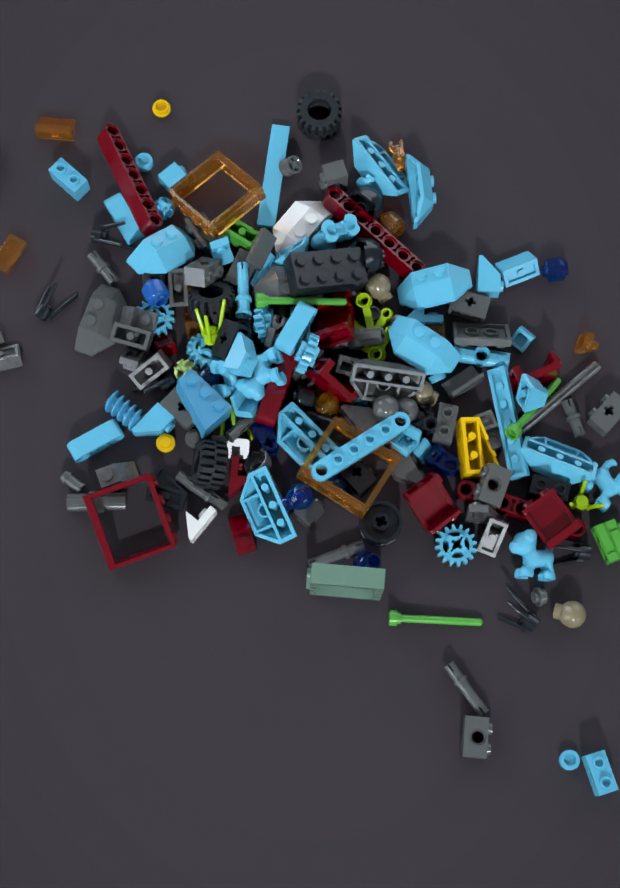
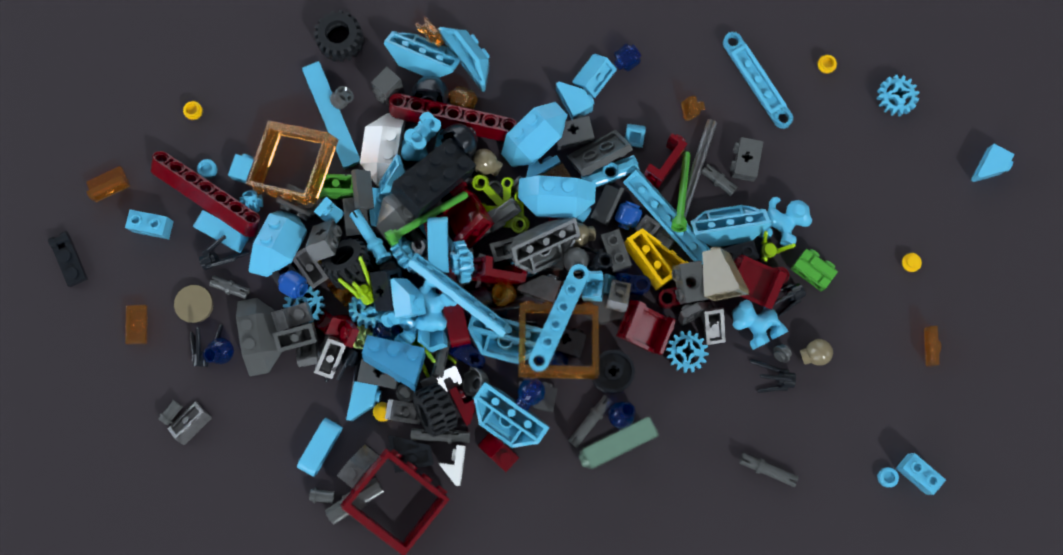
camera: 30 degrees left, 5 degrees up
dark azure piece [105,390,146,431] -> none
medium azure arm [356,174,375,188] -> none
dark grey piece [373,395,399,423] -> none
bright green piece [388,610,483,626] -> none
dark grey brick [461,715,493,759] -> none
medium azure slope [515,373,548,413] -> none
none -> dark tan tile [174,285,214,323]
none -> clear blue piece [203,338,234,364]
none -> dark red slope [326,314,360,348]
none -> flat silver slope [385,399,420,425]
none -> medium azure tile [407,253,509,337]
none -> flat silver slope [606,279,631,312]
none -> blue head [615,201,642,230]
none -> slope [702,247,749,301]

